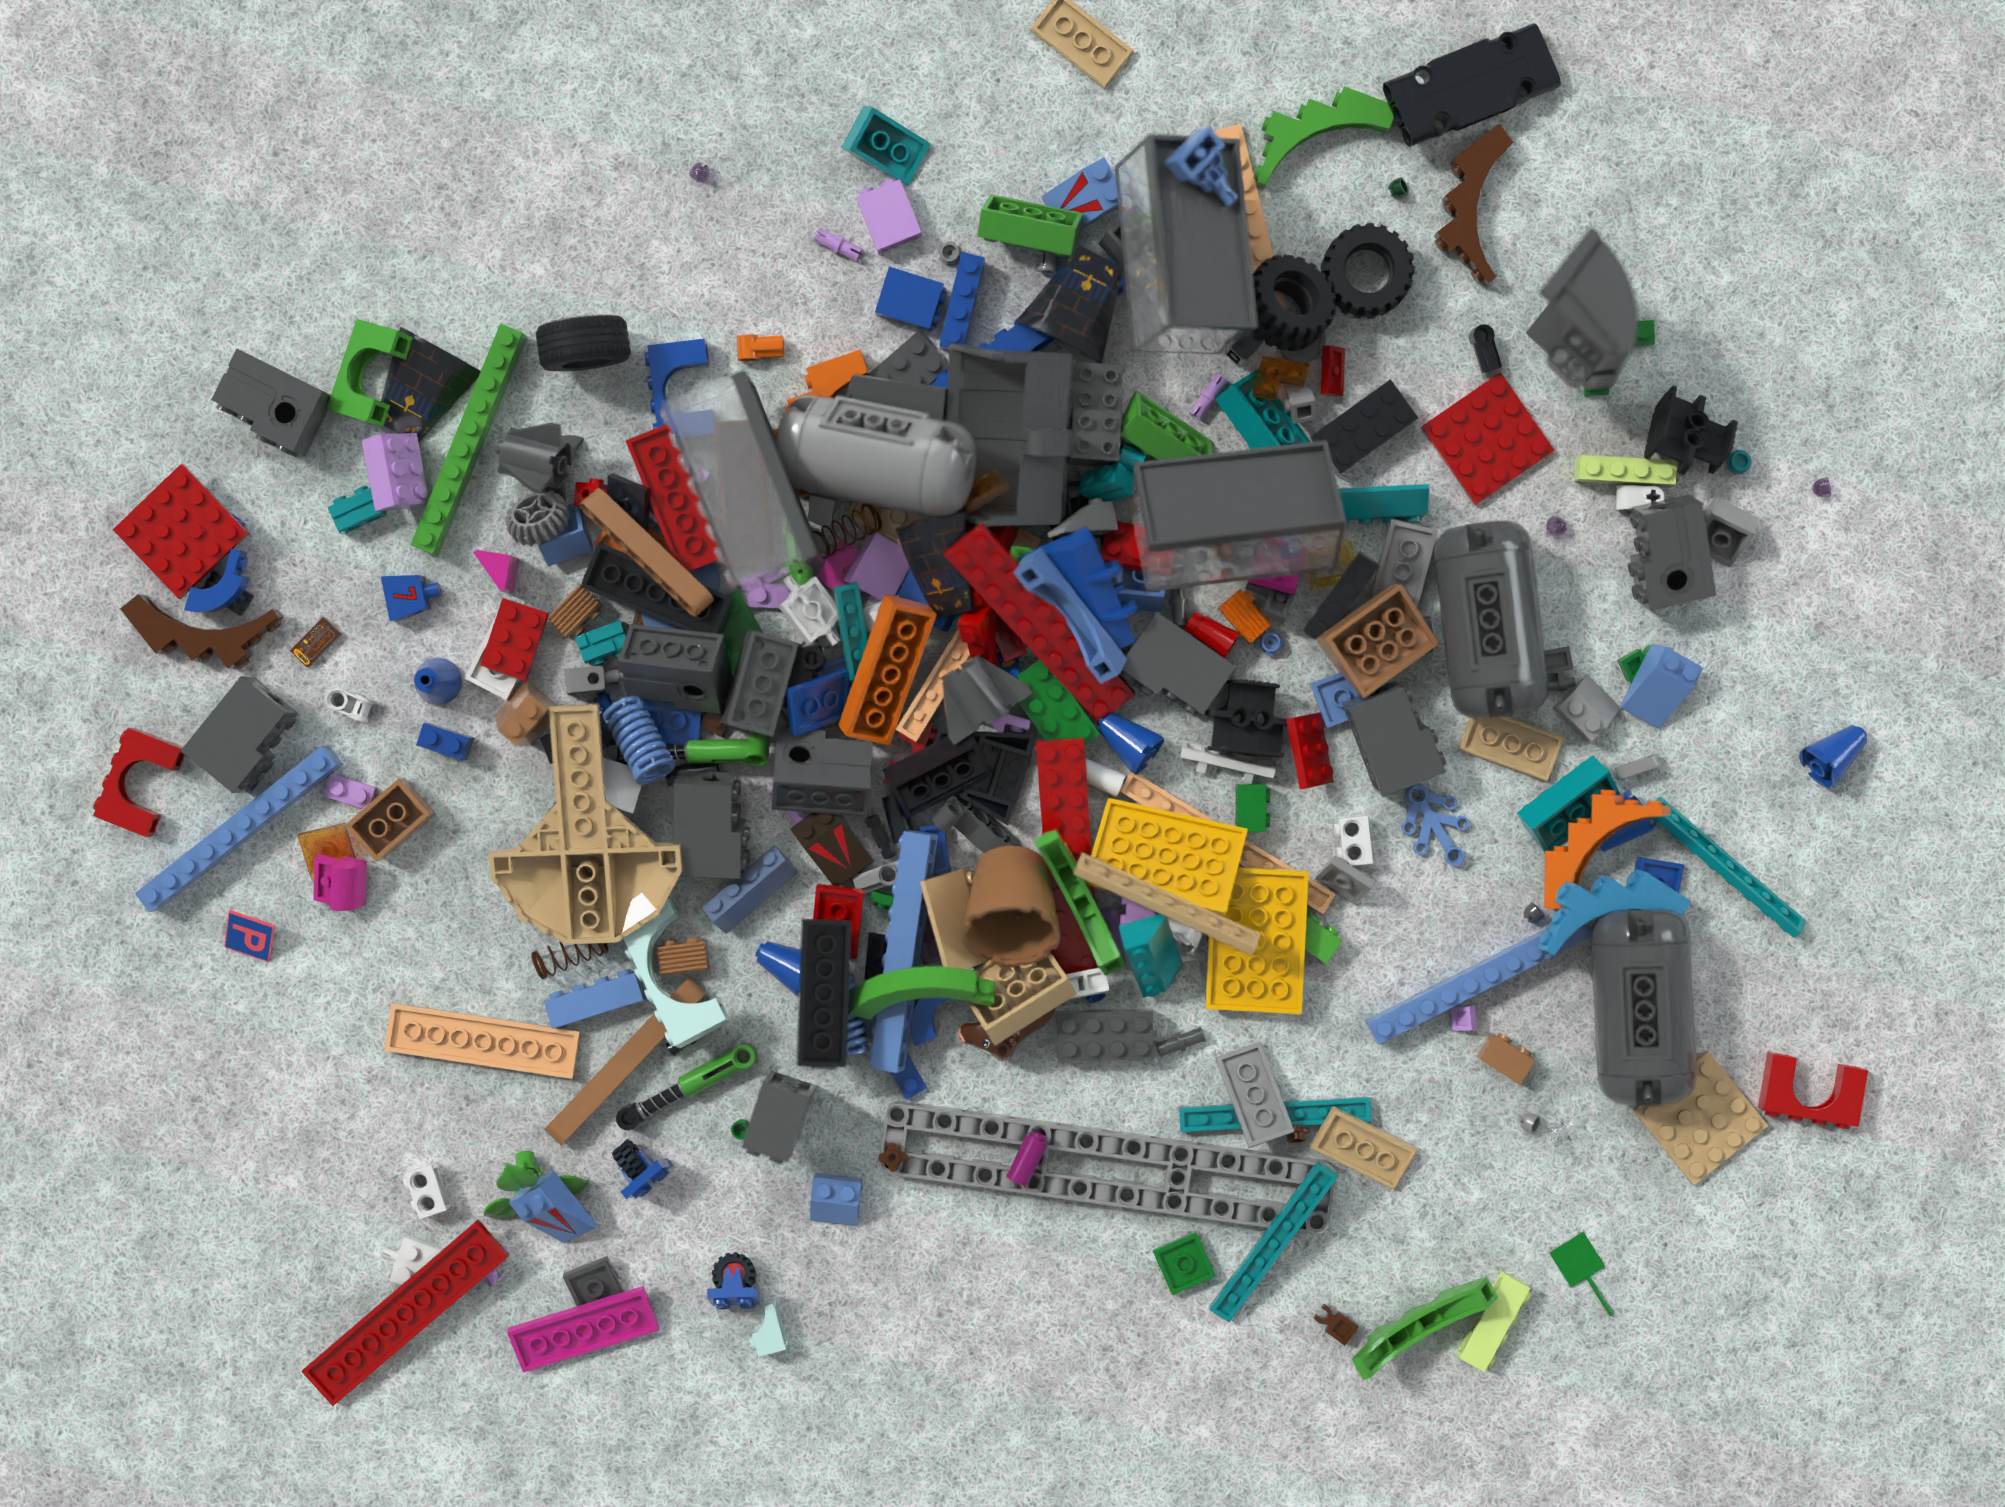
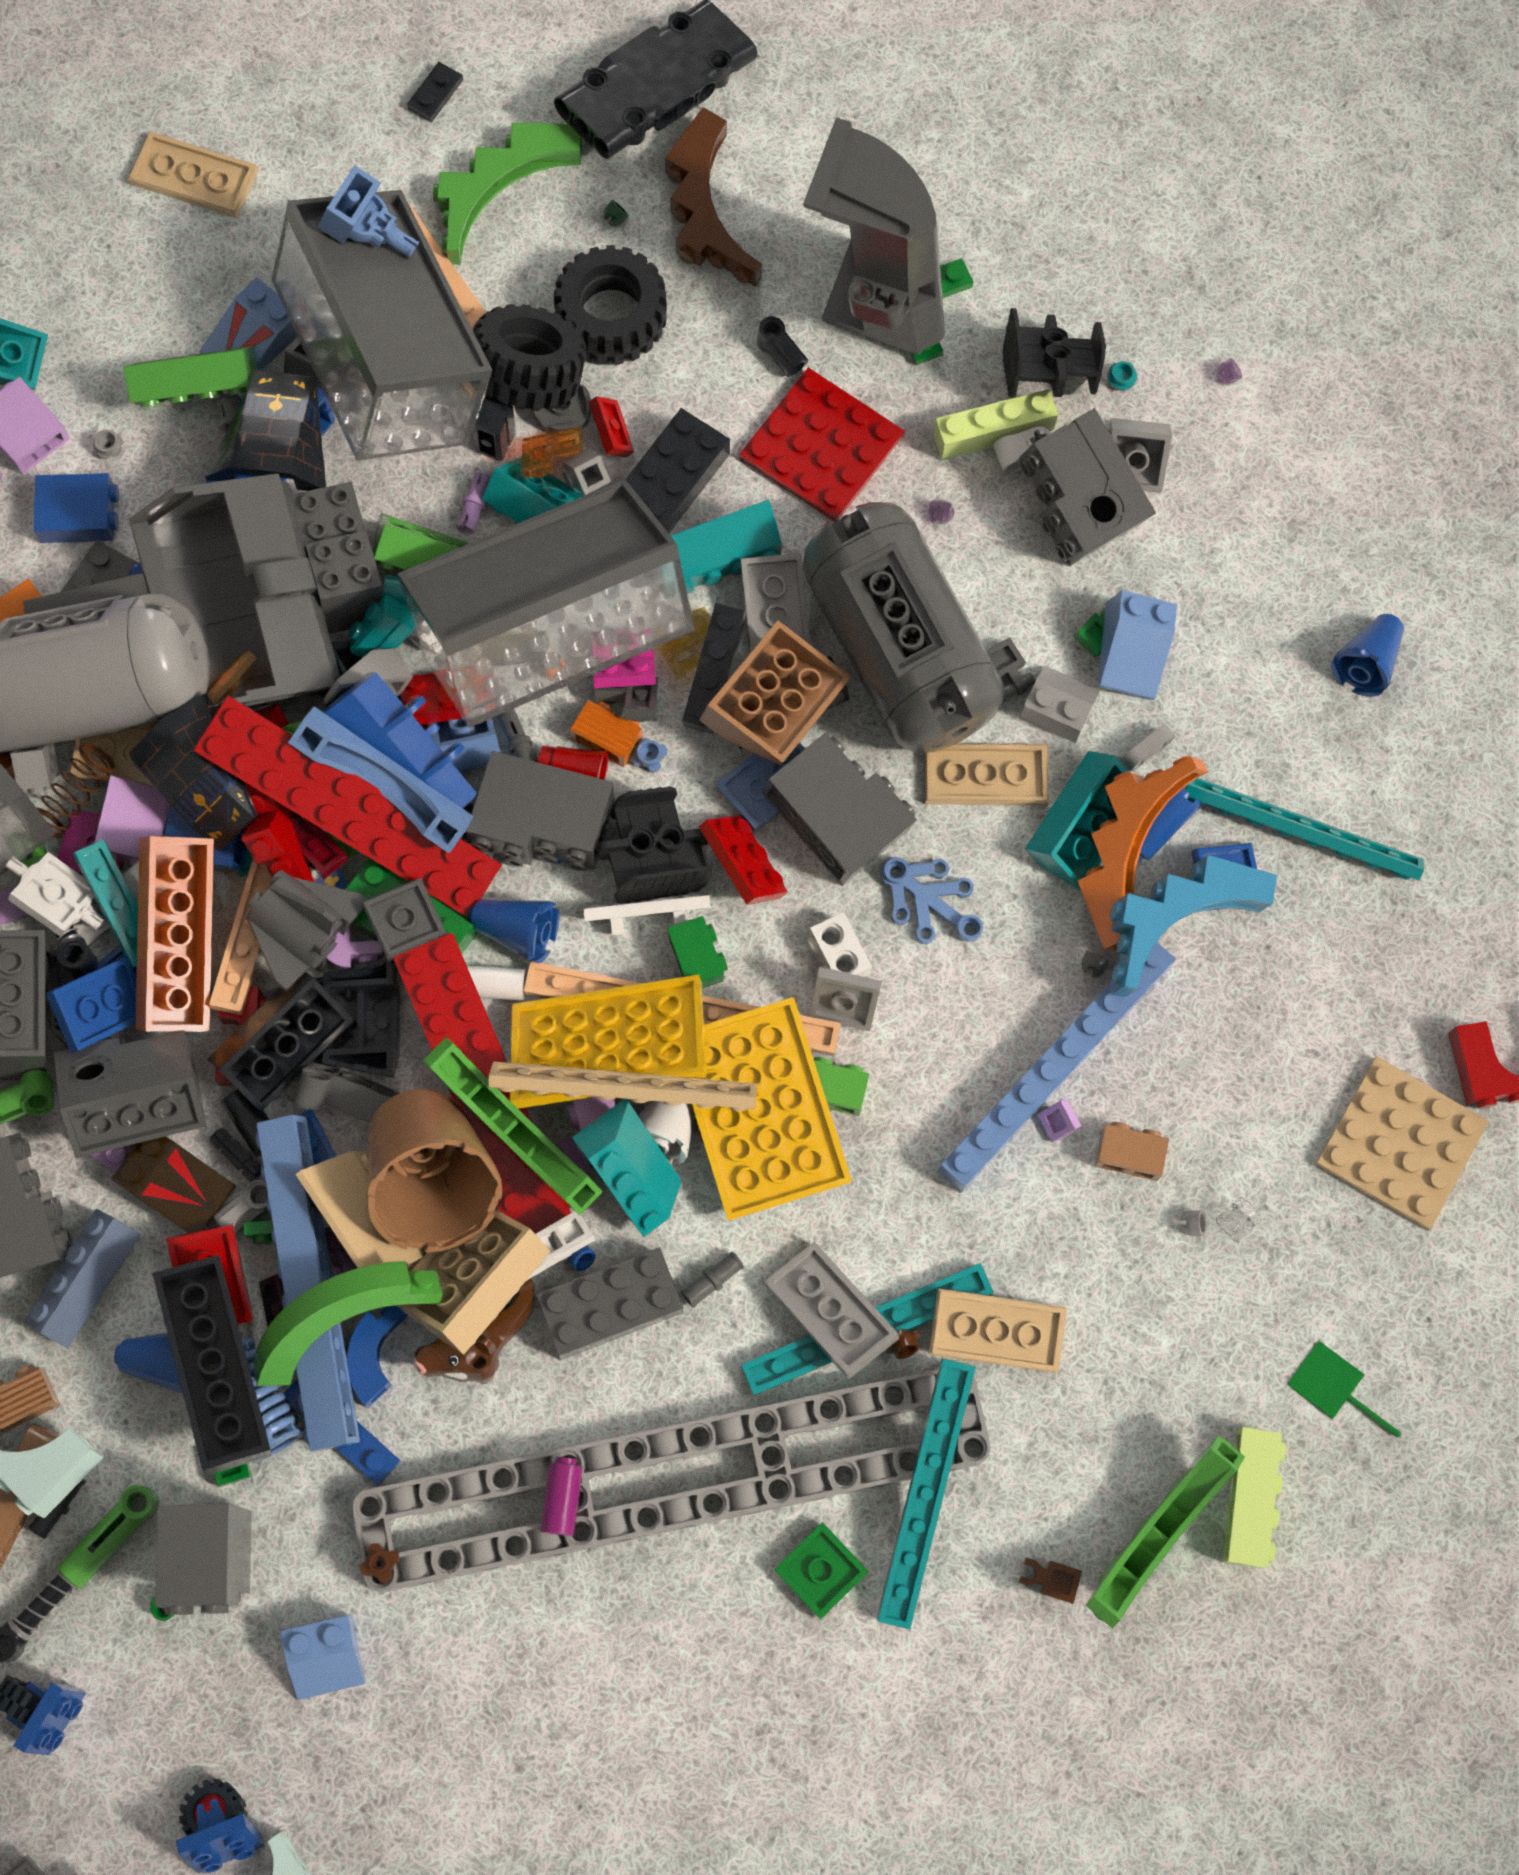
camera: 25 degrees left, 15 degrees down
blue brick [939,252,985,351] -> none
dark grey piece [1591,908,1697,1106] -> none
none -> dark grey plate [362,878,447,962]
none -> black plate [407,61,463,122]

